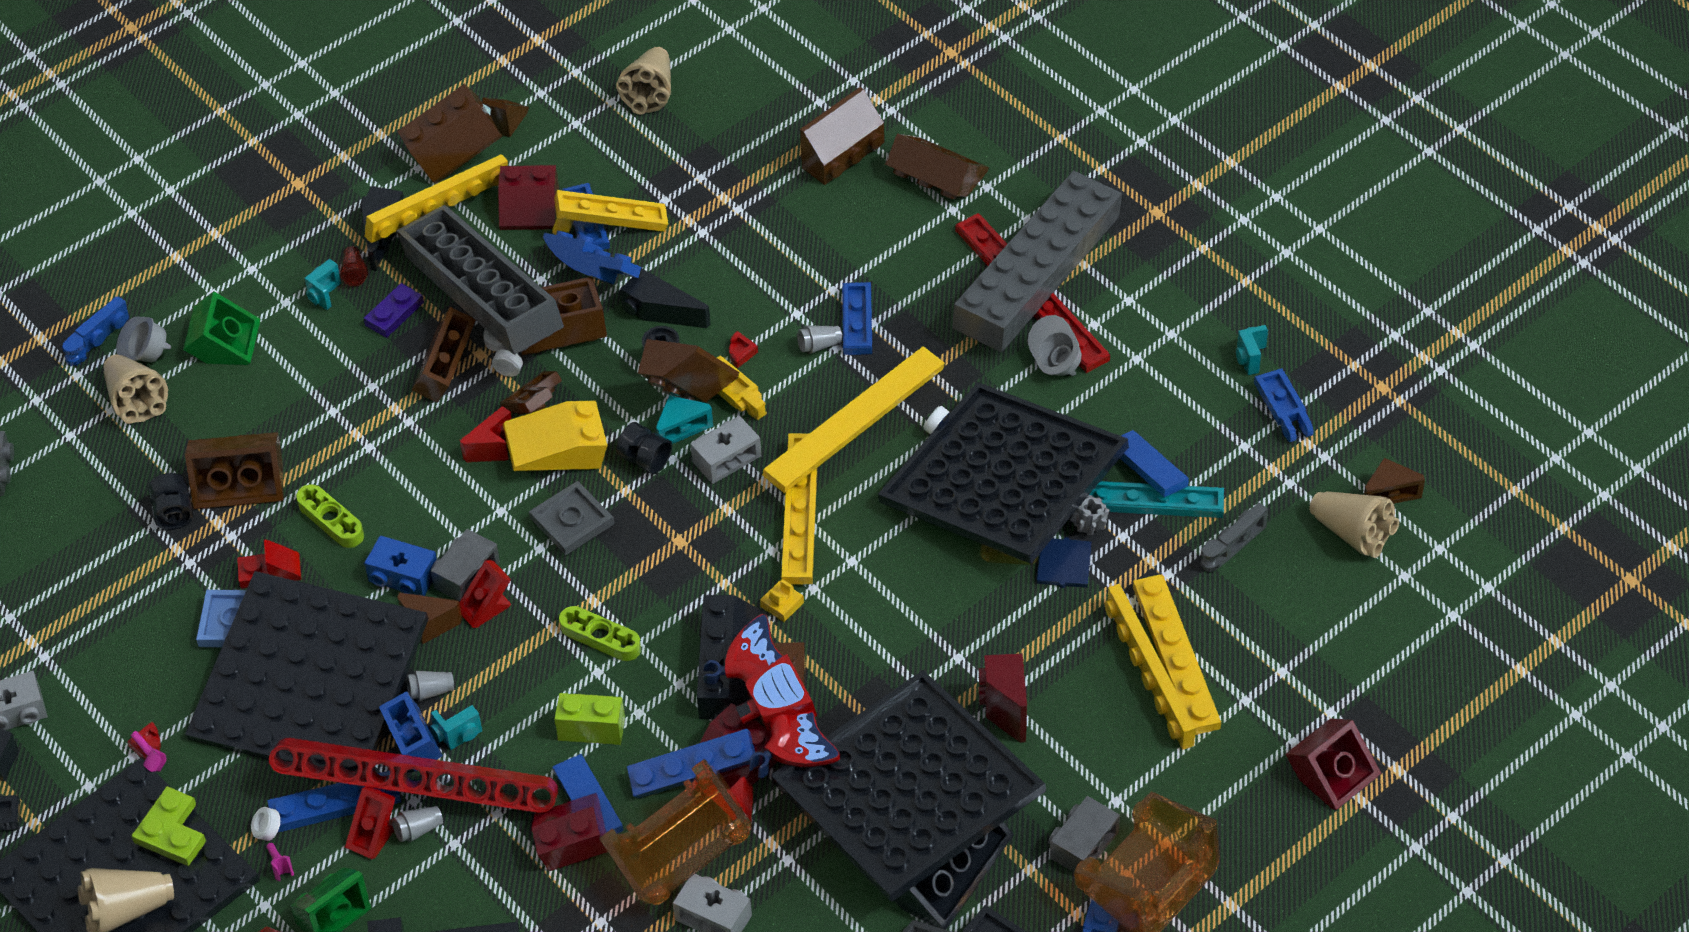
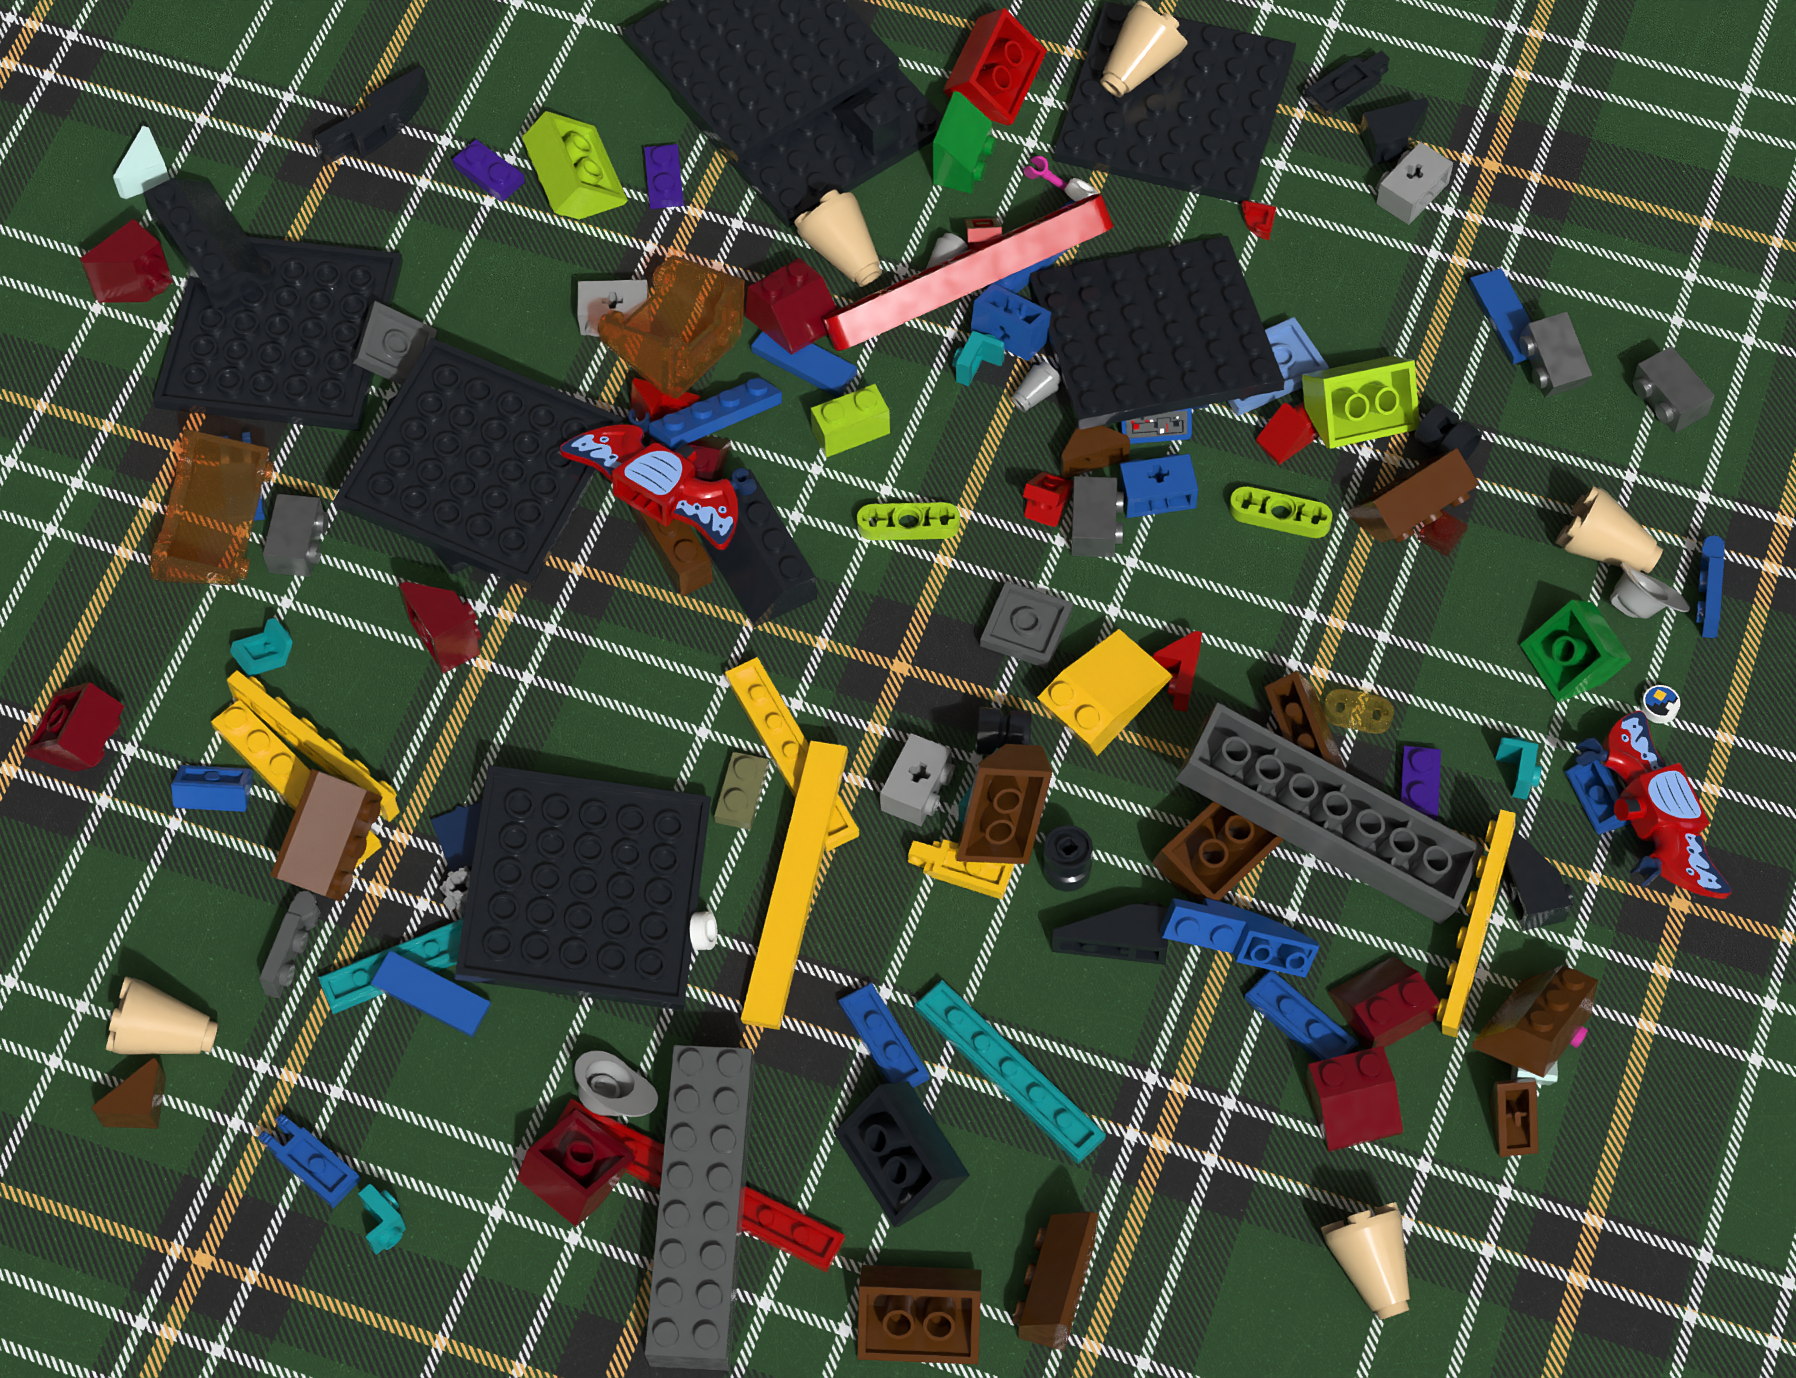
camera: 150 degrees right, 10 degrees up
dark pink hand [131,731,167,772] -> none
lime plate [131,786,206,866] -> none
clear red cone [340,246,368,286] -> none
reddish brown plate [500,371,562,415] -> none
yellow piece [552,190,668,235] -> none
red tile [729,331,758,368] -> none
yellow tile [760,579,804,622] -> none
light grey cone [797,325,842,354] -> none
none -> blue slope [171,765,253,812]
none -> teal bracket [230,618,293,677]
none -> slope [270,769,383,902]
none -> dark red slope [516,1109,636,1227]
none -> olive plate [714,752,769,830]
none -> tan cone [794,190,882,287]
none -> black slope [834,1081,970,1228]
none -> teal tile [914,980,1106,1164]
none -> lime slope [1302,356,1420,449]
none -> dark red slope [1304,1046,1403,1152]
none -> clear yellow beam [1323,689,1394,734]
none -> blue tile [1469,268,1532,365]
none -> flat silver brick [1519,312,1592,398]
none -> blue slope [1565,759,1631,835]
none -> torso [1575,711,1732,899]
none -> tile [1641,685,1680,723]

